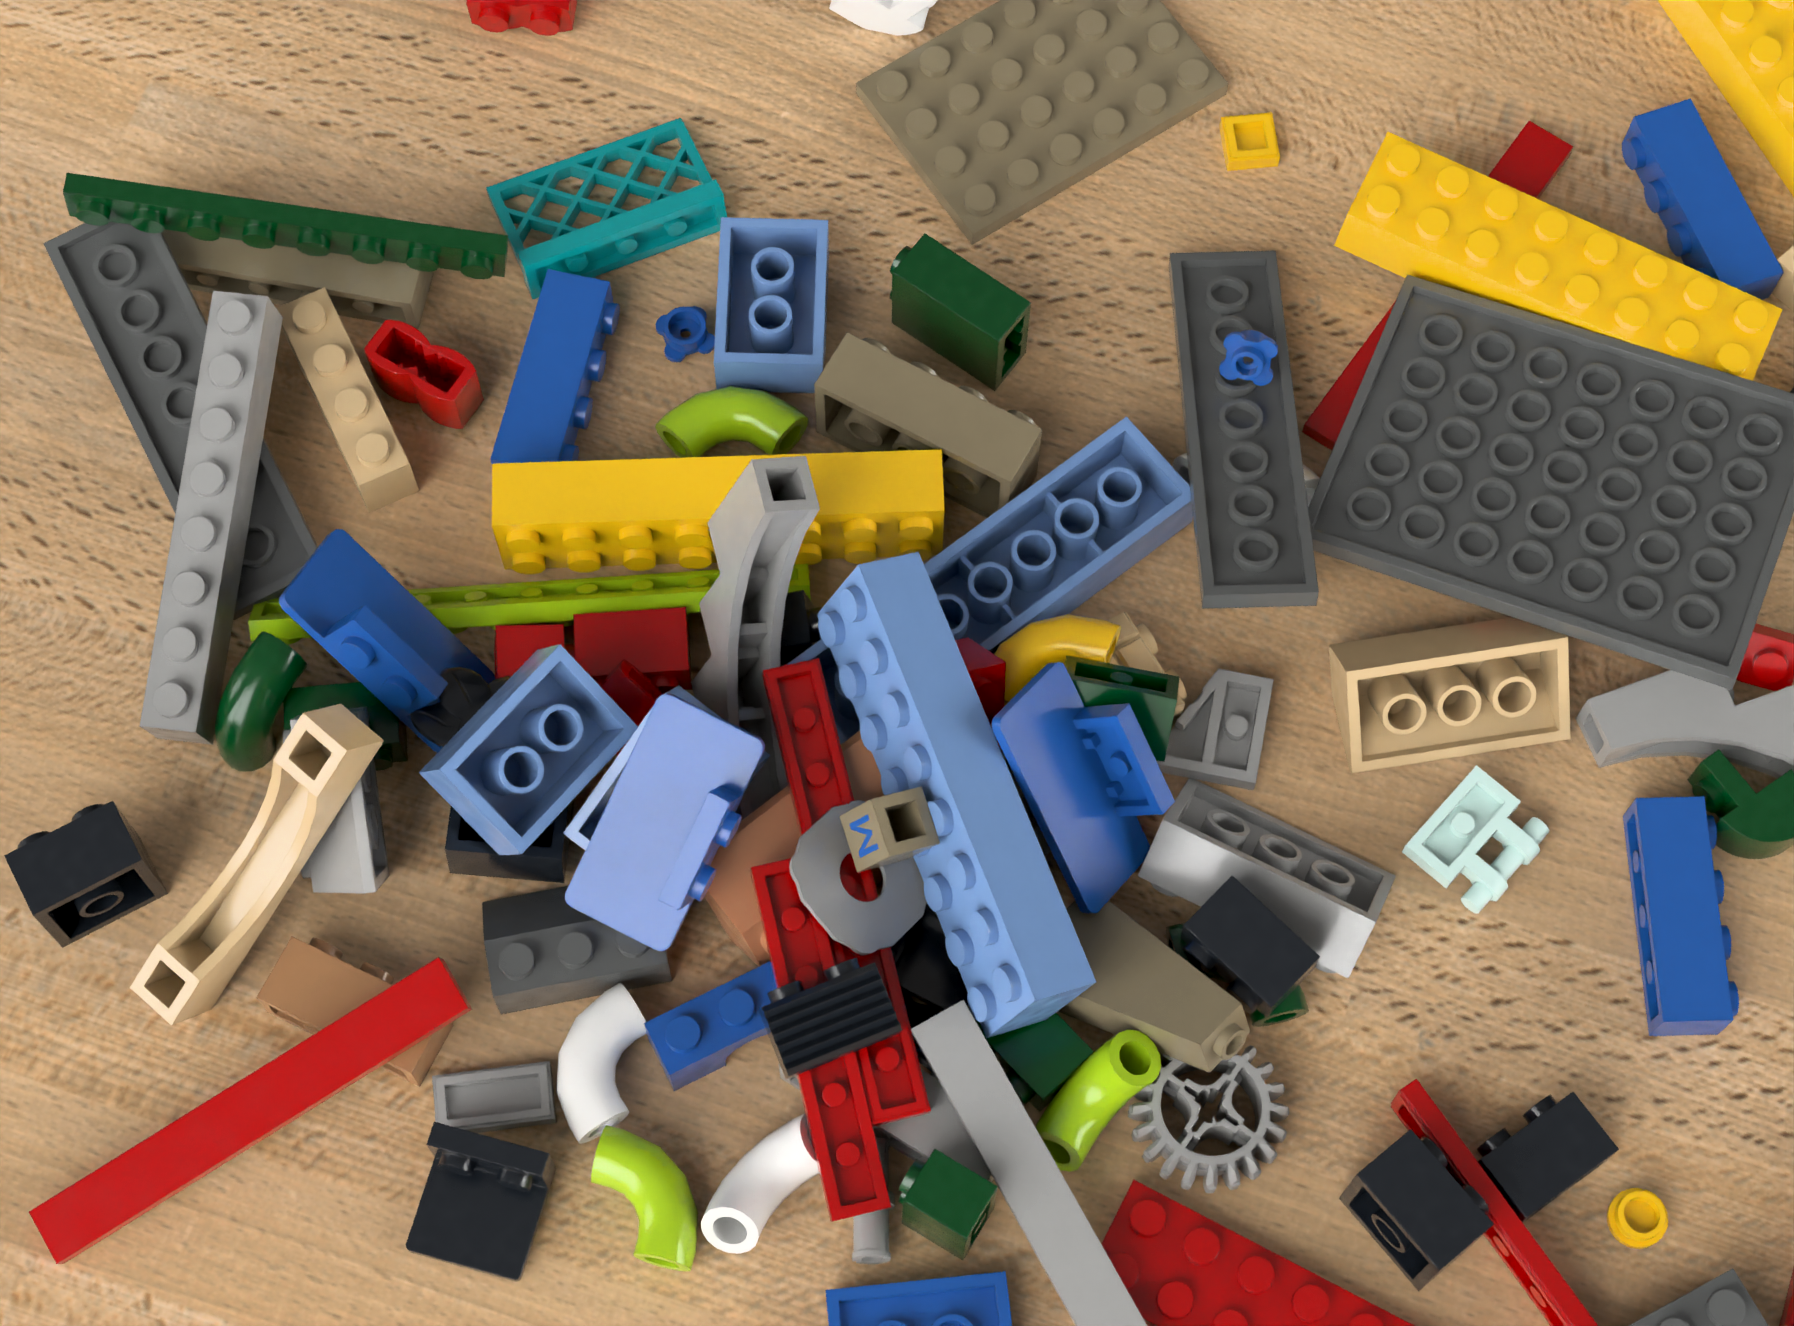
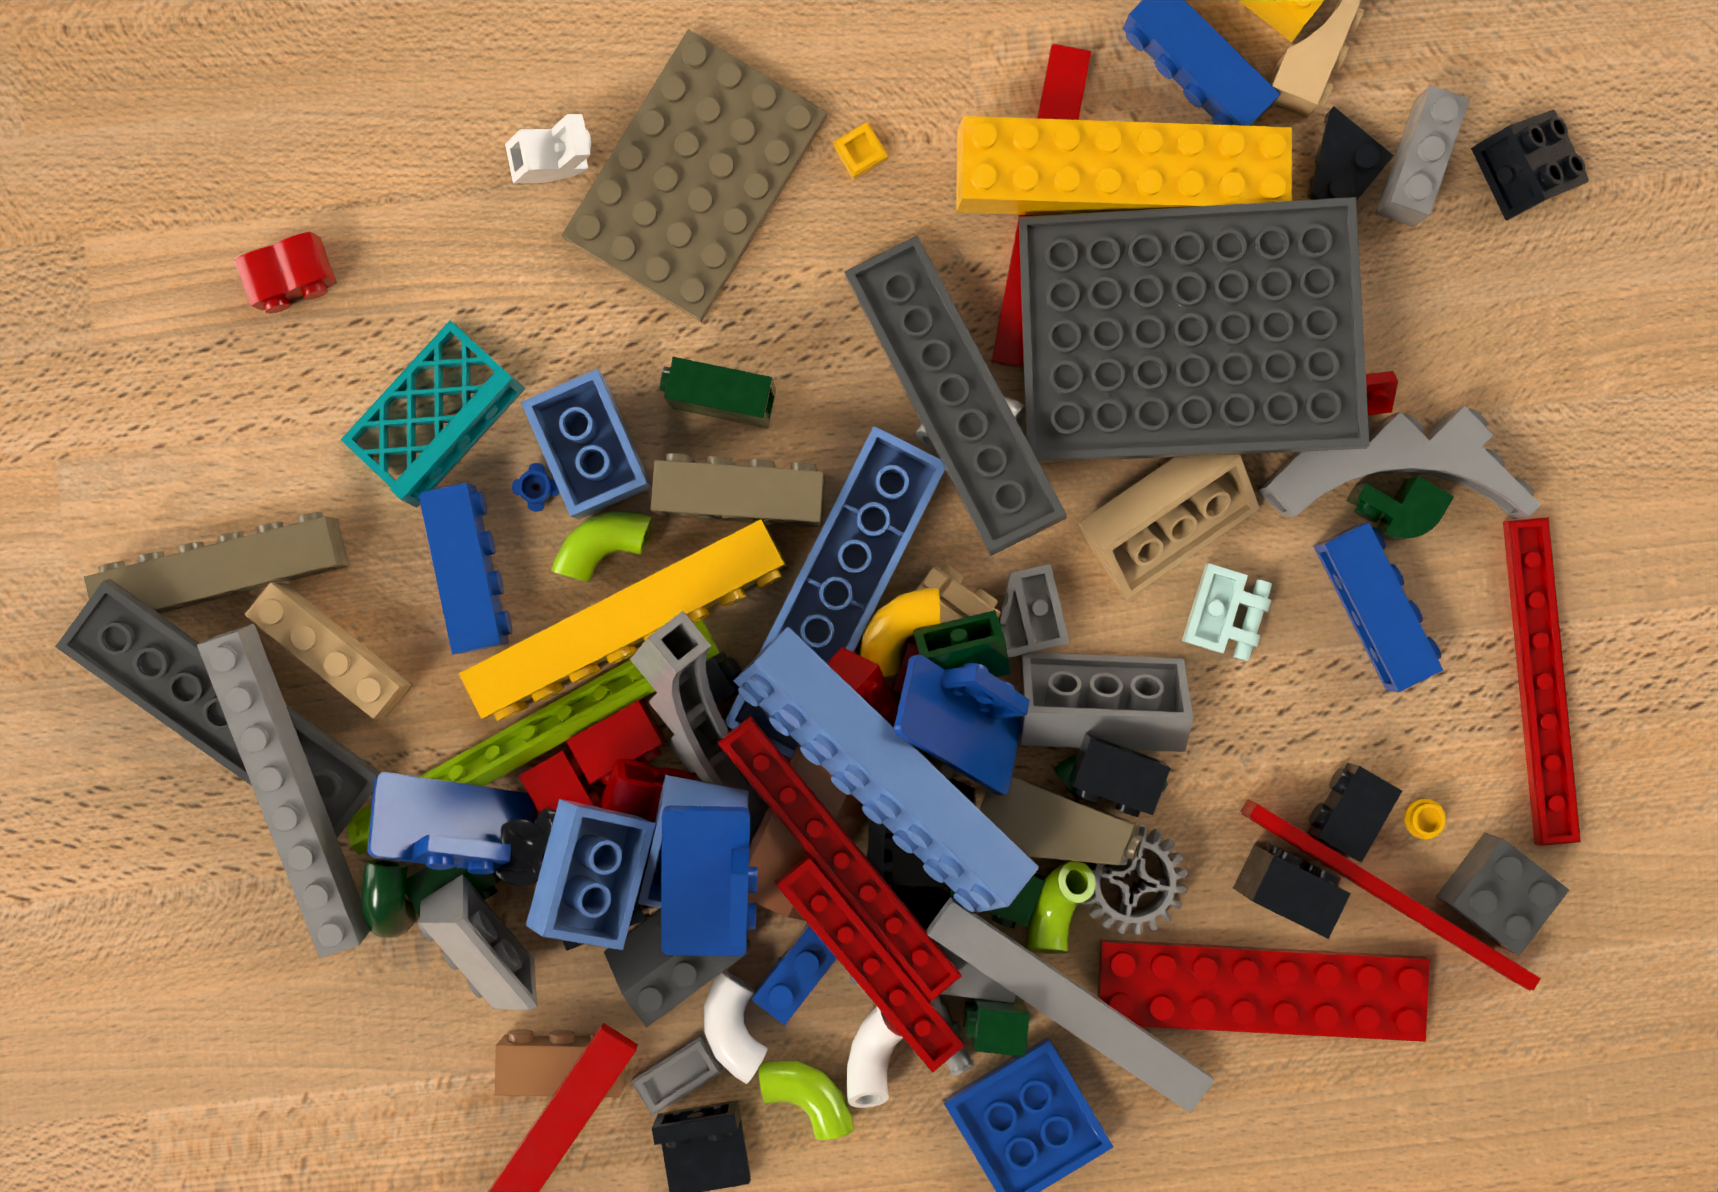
camera: 25 degrees left, 20 degrees up
black brick [4,801,168,948] -> none
dark green plate [63,173,508,279] -> none
tan arch [130,704,384,1025] -> none
red brick [364,320,484,429] -> none
black brick [759,958,902,1079] -> none
light grey piece [789,800,927,955] -> none
dark tan brick [839,786,940,873] -> none
blue plate [1219,330,1278,386] -> none

